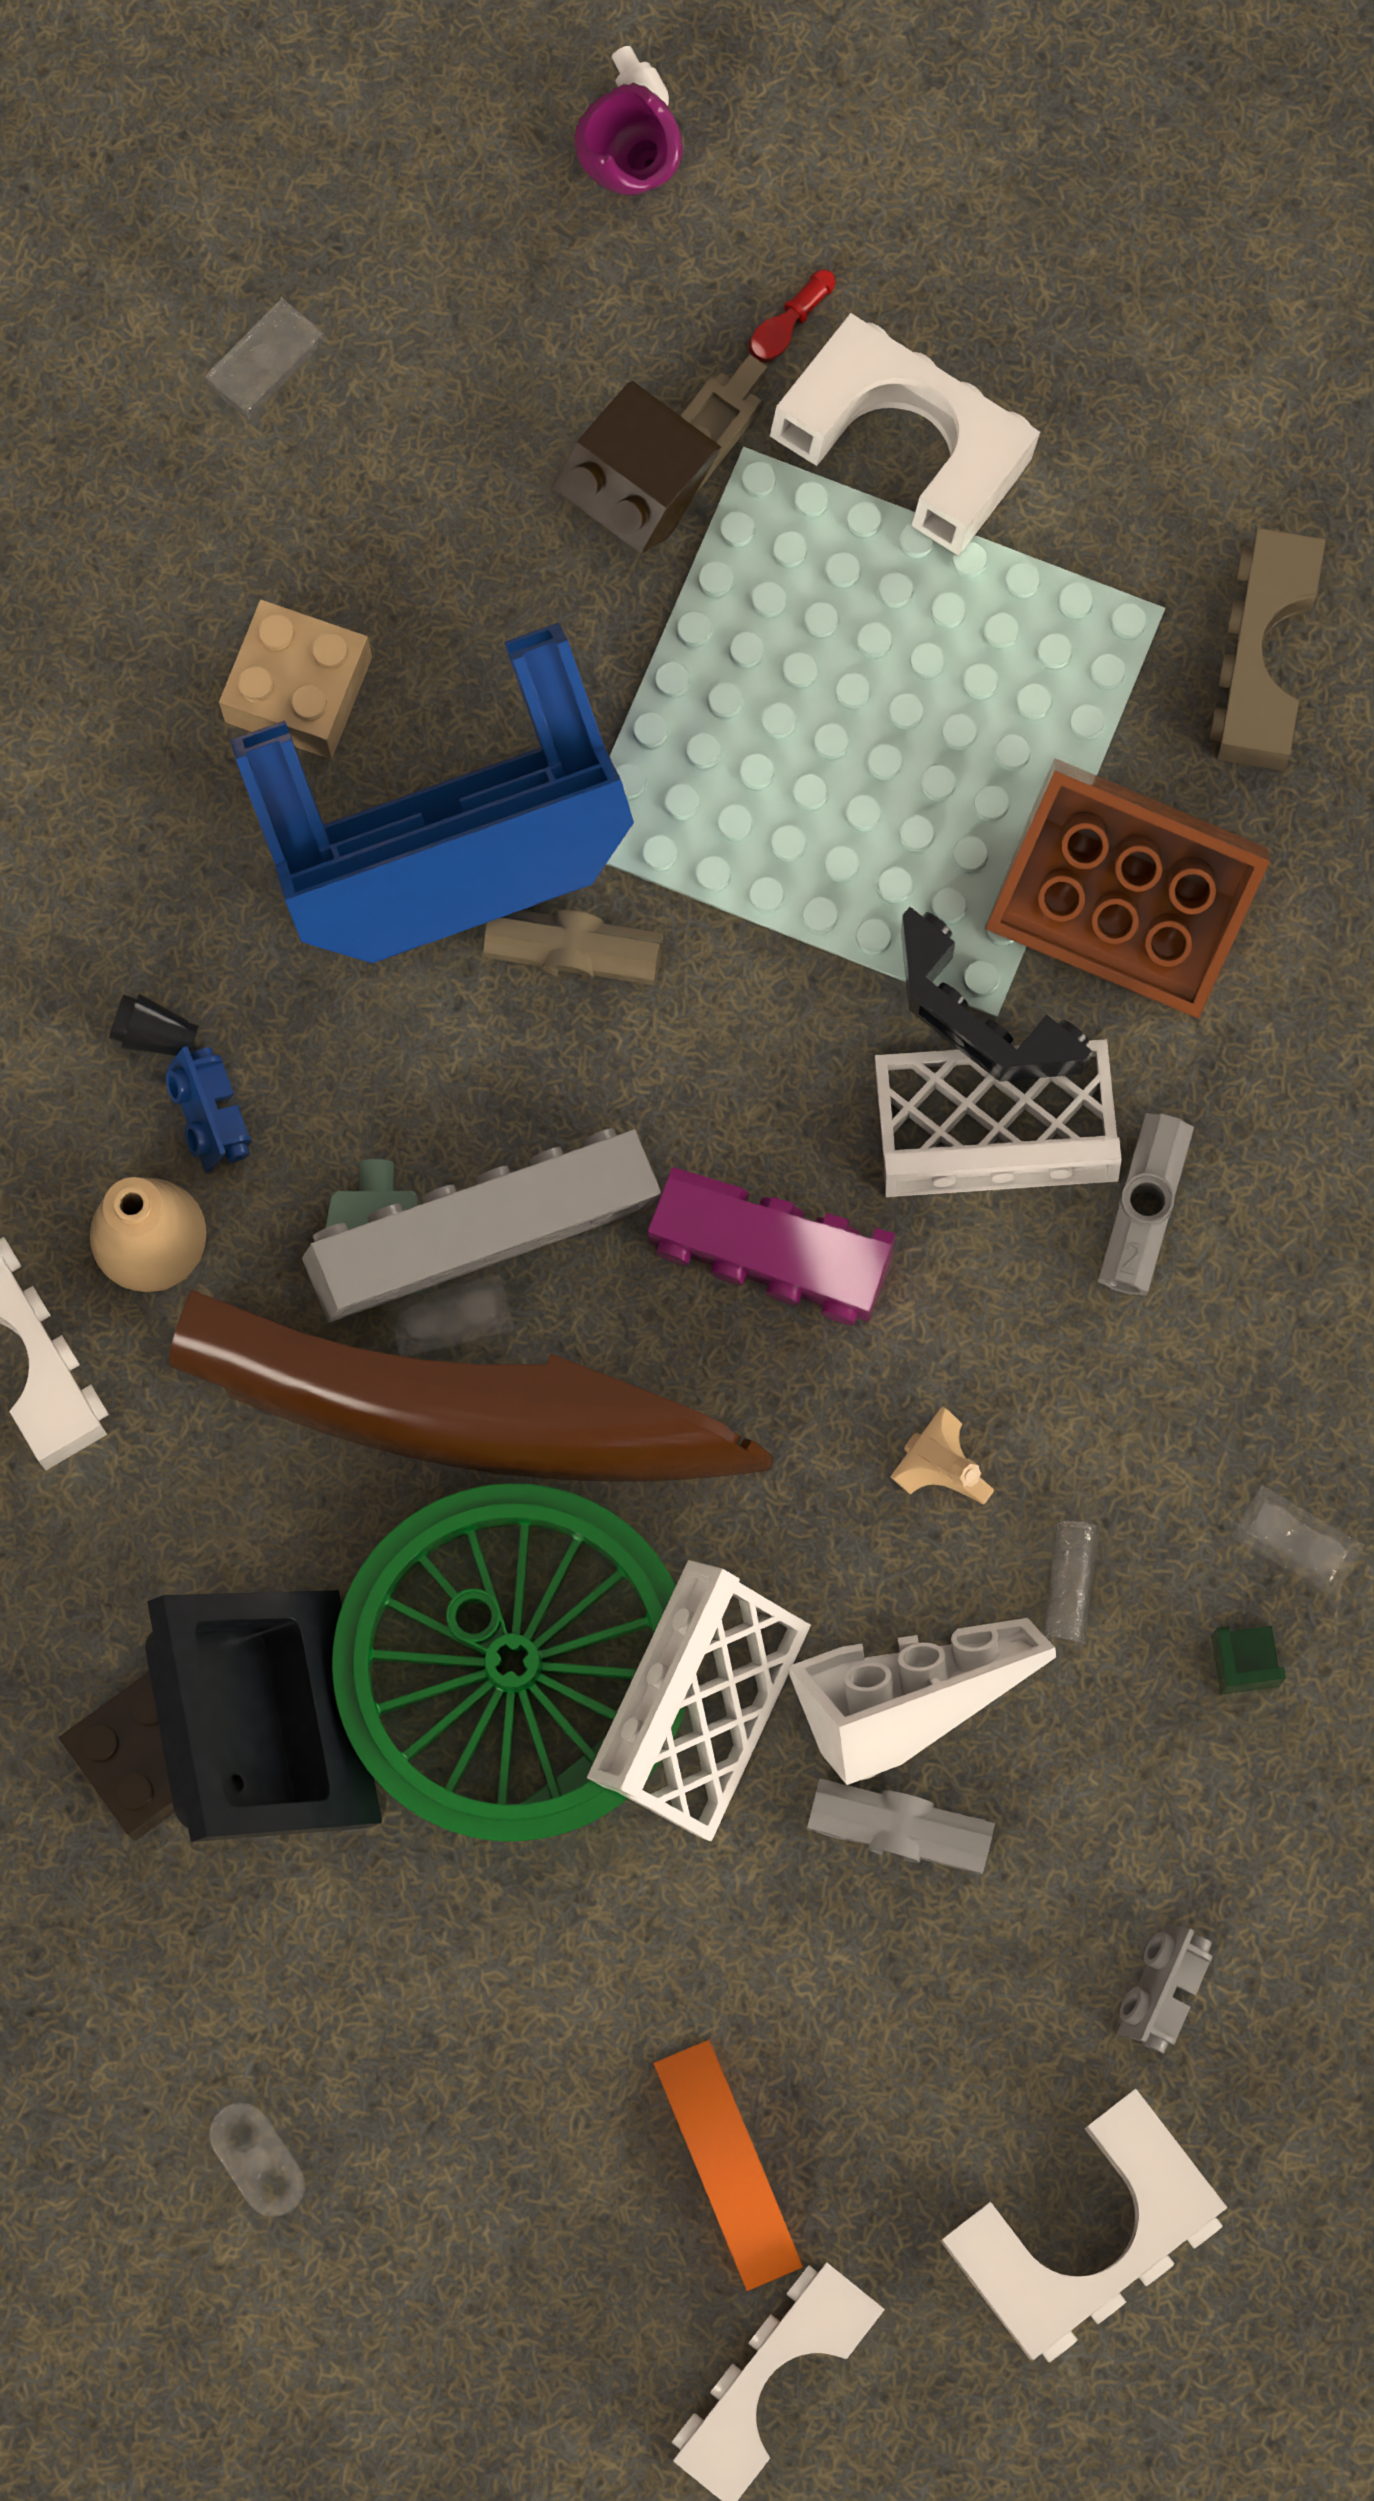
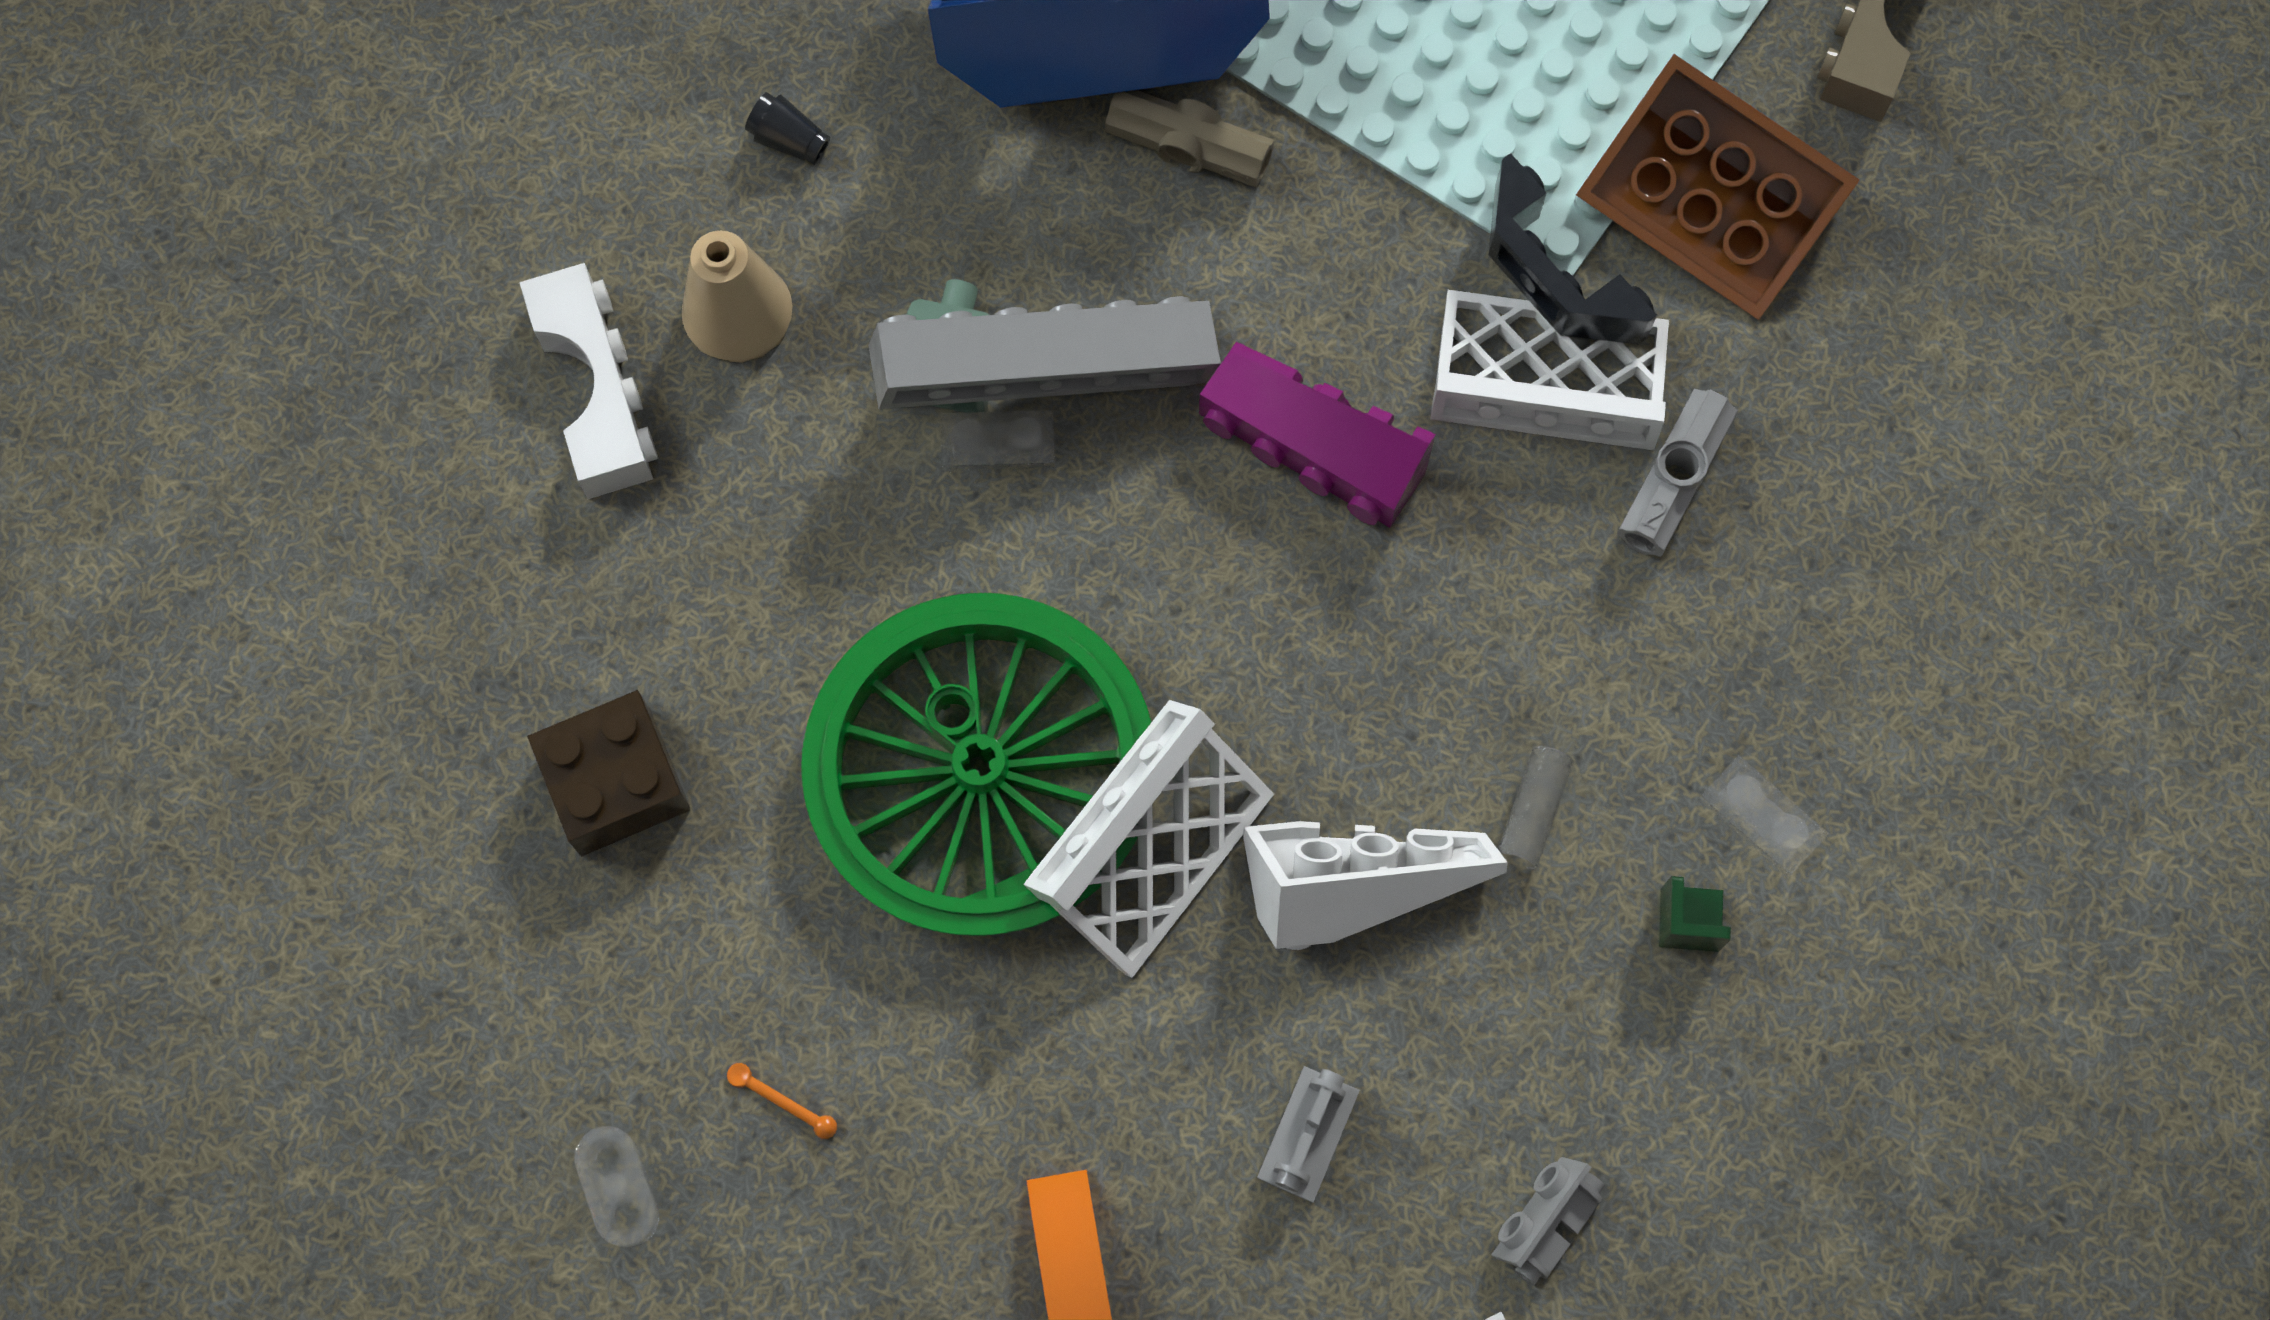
camera: 10 degrees right, 5 degrees down
black piece [145,1590,382,1842] -> none
blue hinge [166,1046,252,1173] -> none
reddish brown slope [169,1290,773,1482] -> none
light grey piece [807,1778,995,1875] -> none
tan piece [890,1406,994,1504] -> none
none -> orange hinge [727,1063,837,1139]
none -> light grey hinge [1257,1066,1360,1203]

